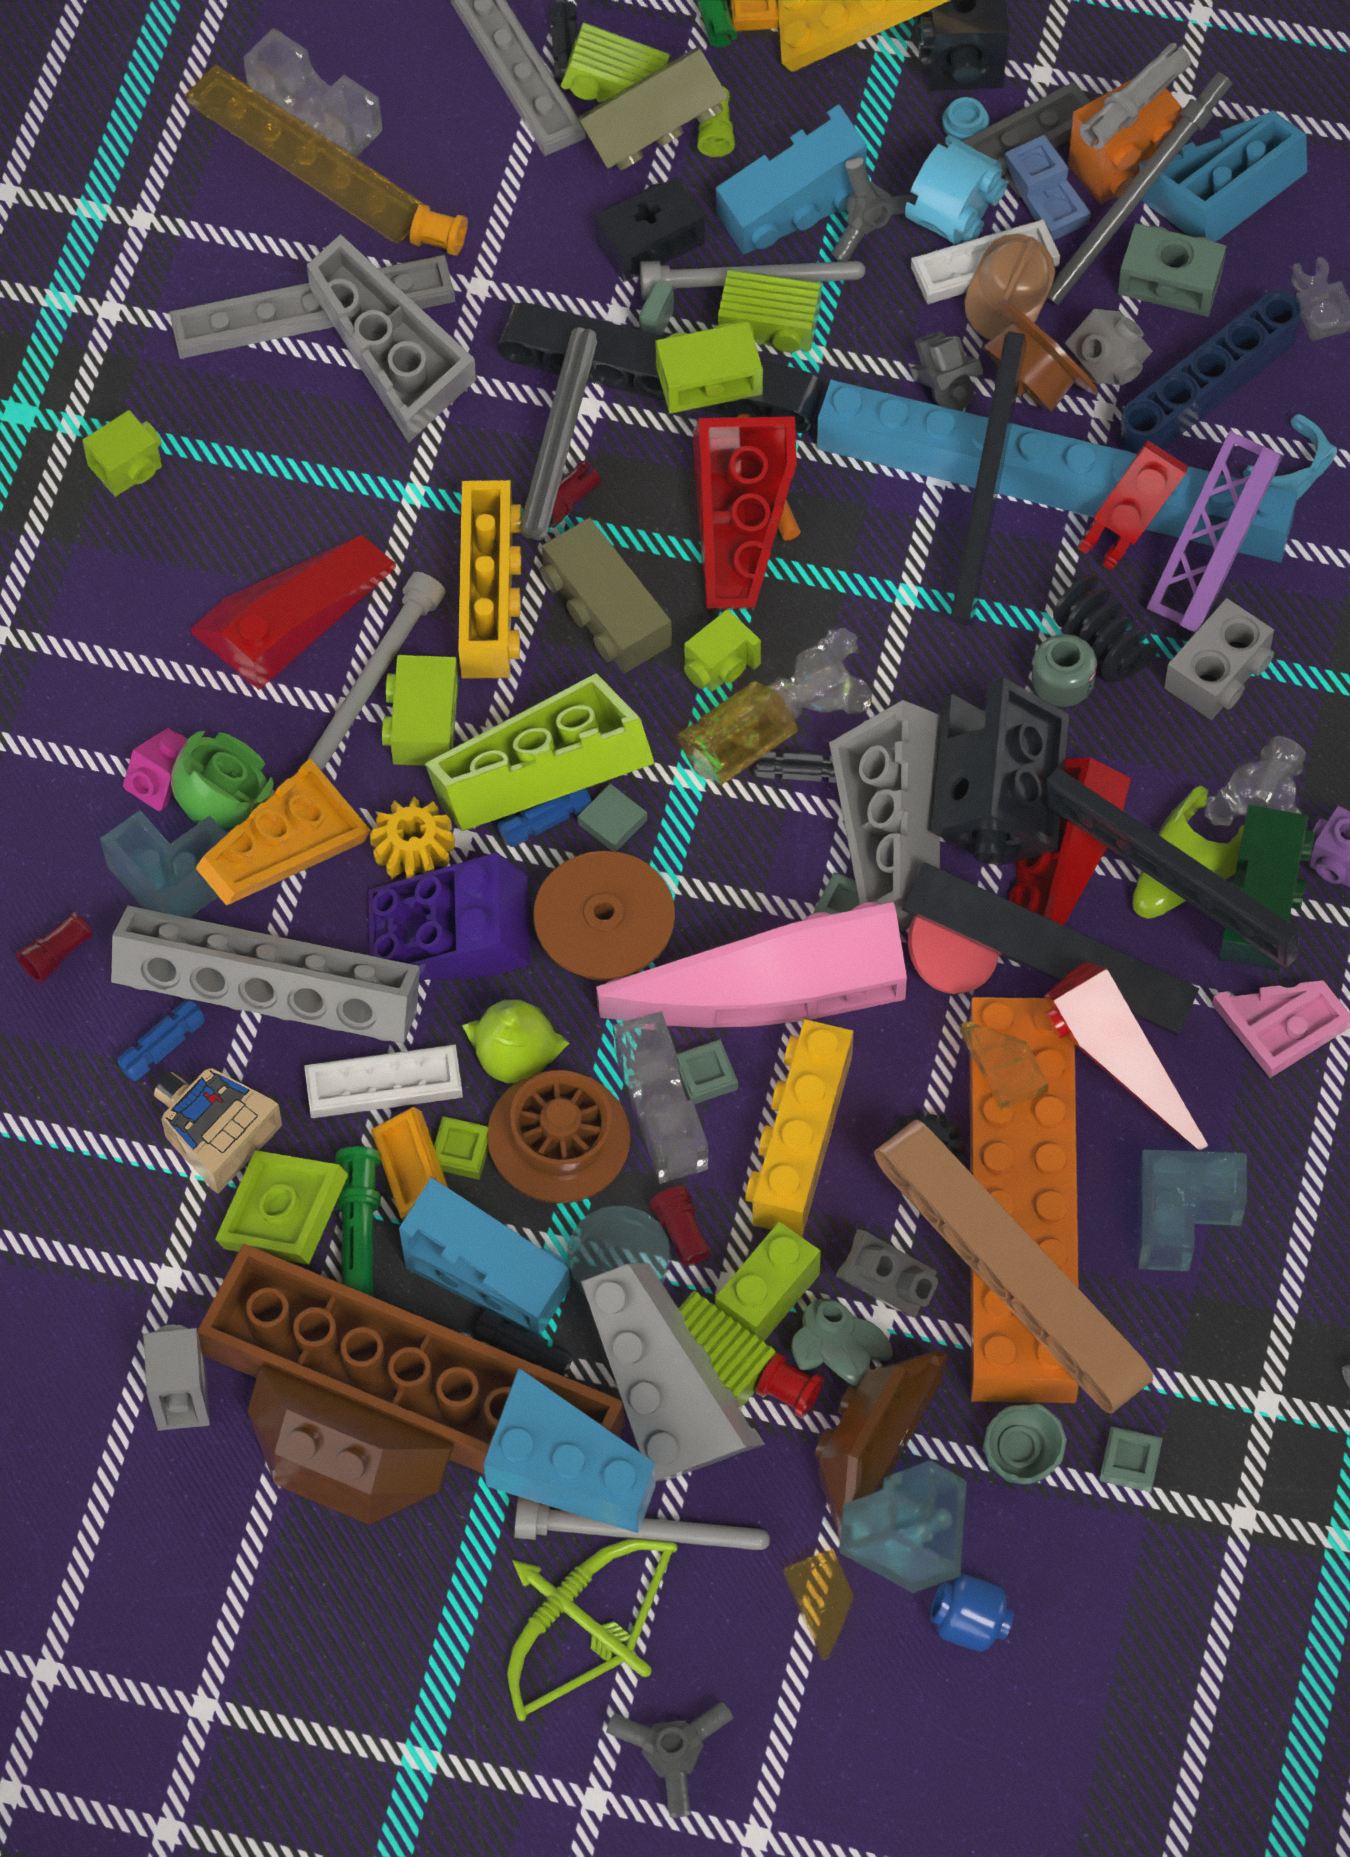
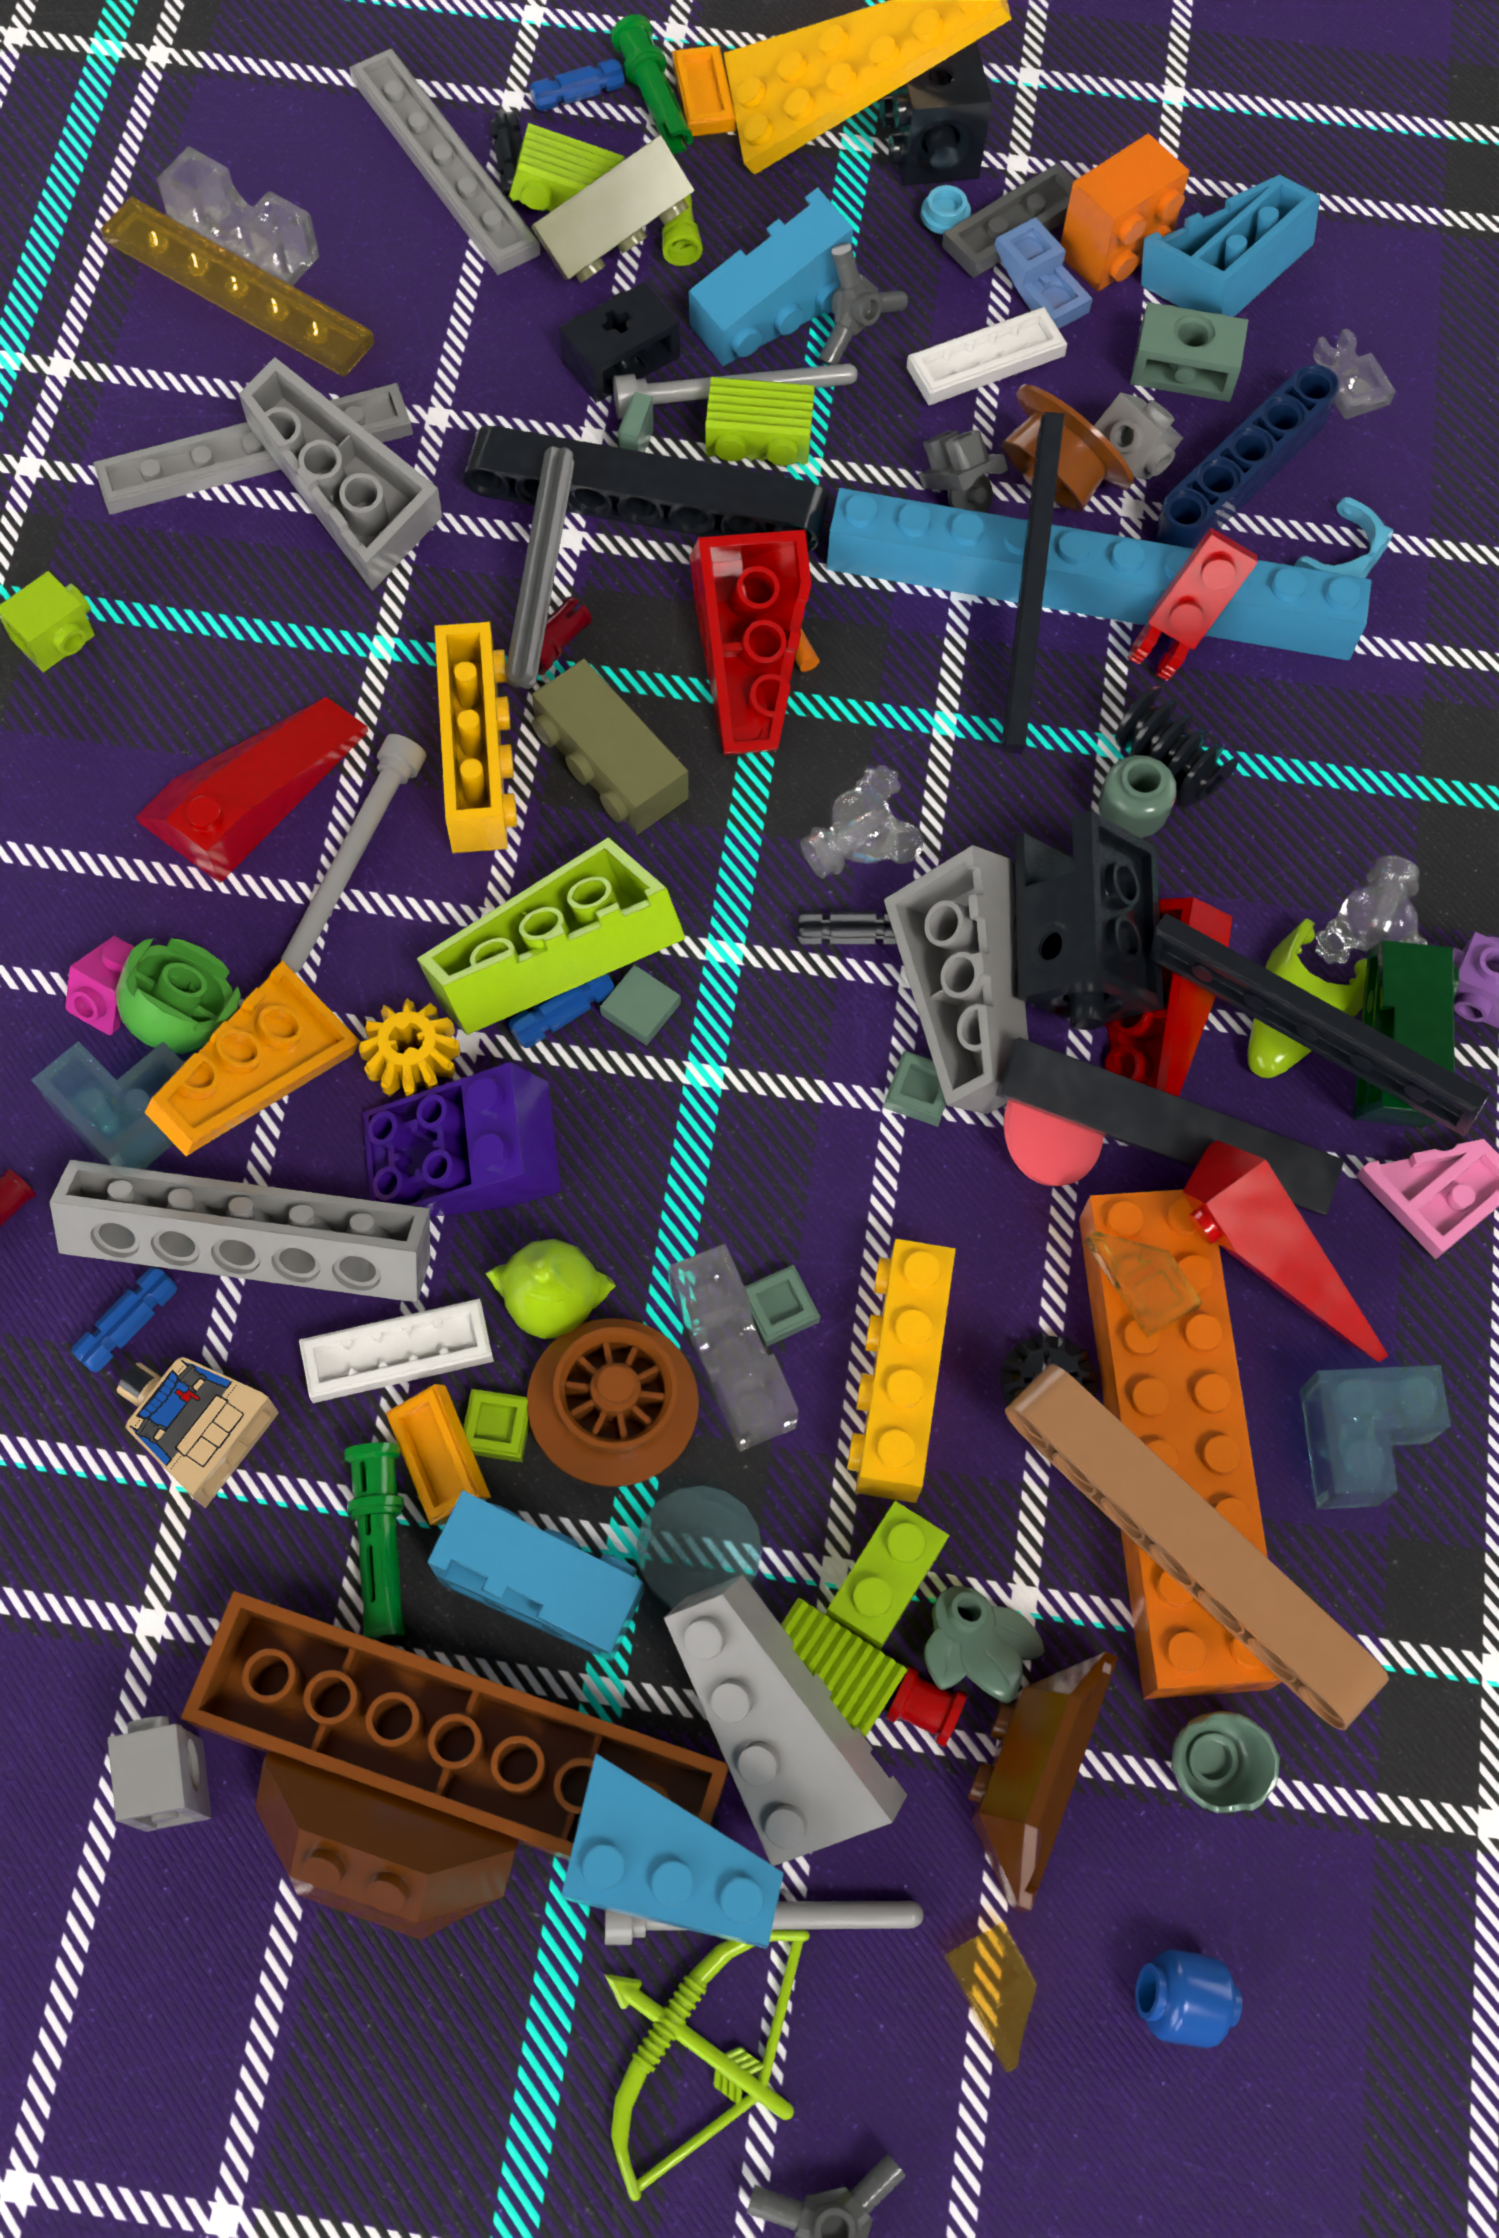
camera: 10 degrees left, 5 degrees up
lime plate [215,1150,348,1265] -> none
lime brick [382,655,459,766] -> none
light orange bush [410,204,468,256] -> none
black axle [474,1311,572,1376] -> none
dark orange piece [534,851,675,981] -> none
bright pink wedge [596,902,907,1028] -> none
dark red pin [649,1186,712,1267] -> none
lime brick [656,321,763,414] -> none
clear yellow brick [676,681,798,786] -> none
lime brick [684,609,761,693] -> none
dark grey hips [836,1229,938,1318] -> none
clear light blue brick [839,1460,967,1593] -> none
medium azure brick [905,135,1008,245] -> none
medium nougat piece [964,234,1055,340] -> none
dark grey bar [1046,72,1233,306] -> none
light grey pin [1080,43,1191,150] -> none
sand green tile [1099,1427,1163,1493] -> none
medium lavender fence [1147,431,1283,632] -> none
light grey brick [1164,598,1274,721] -> none

